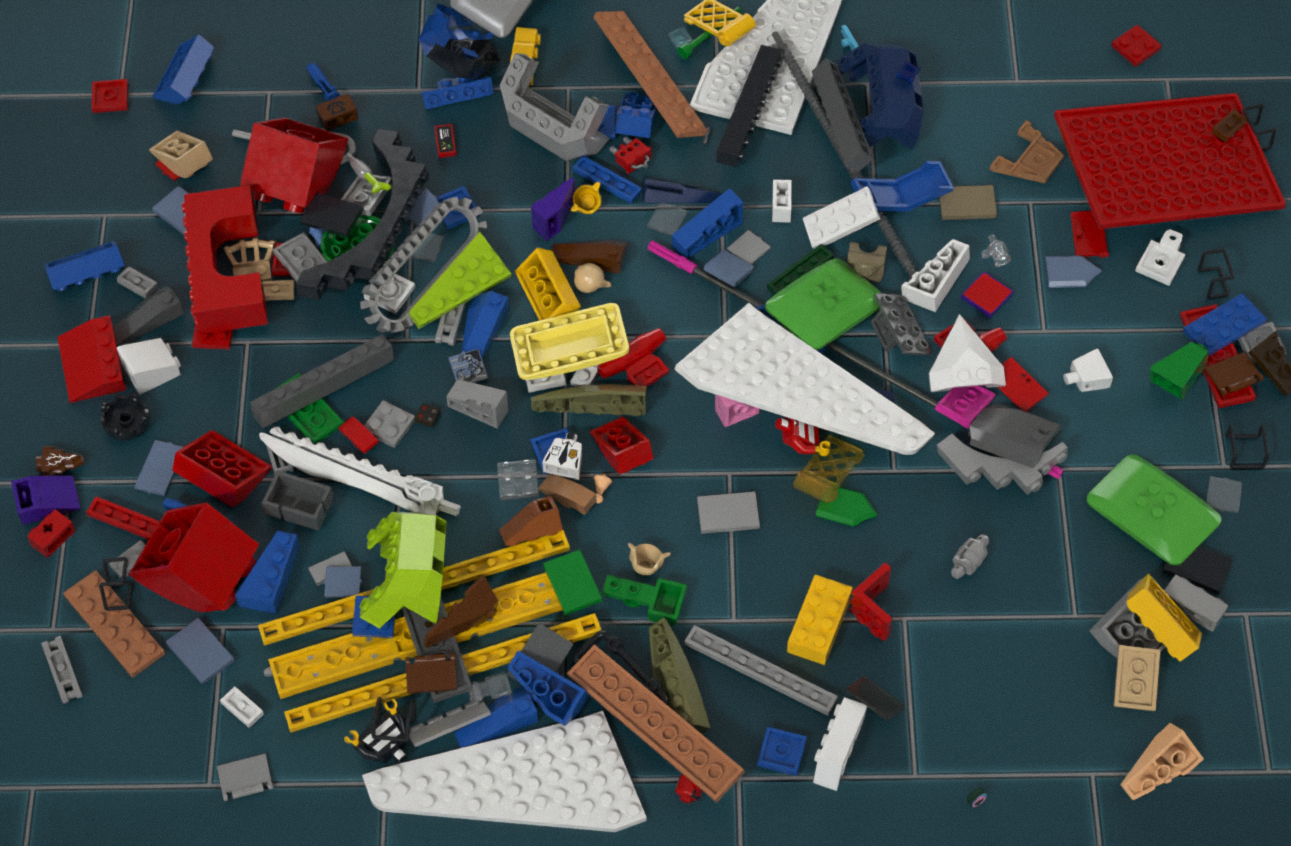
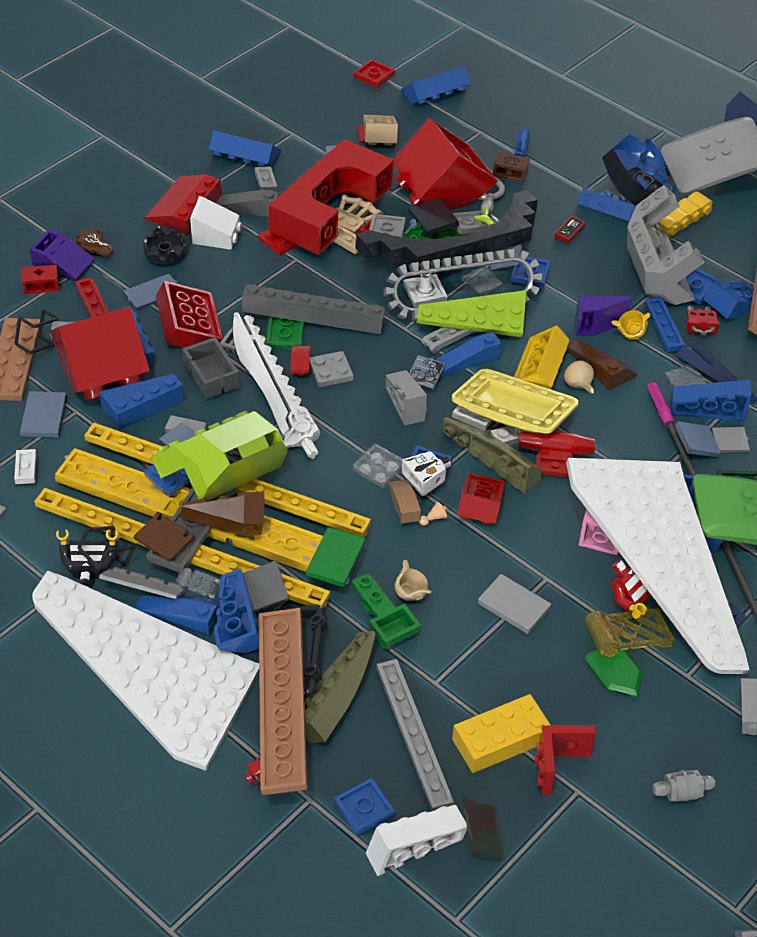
camera: 40 degrees right, 10 degrees down
tile [415,403,440,428] -> none
dark orange slope [499,496,563,546] -> none

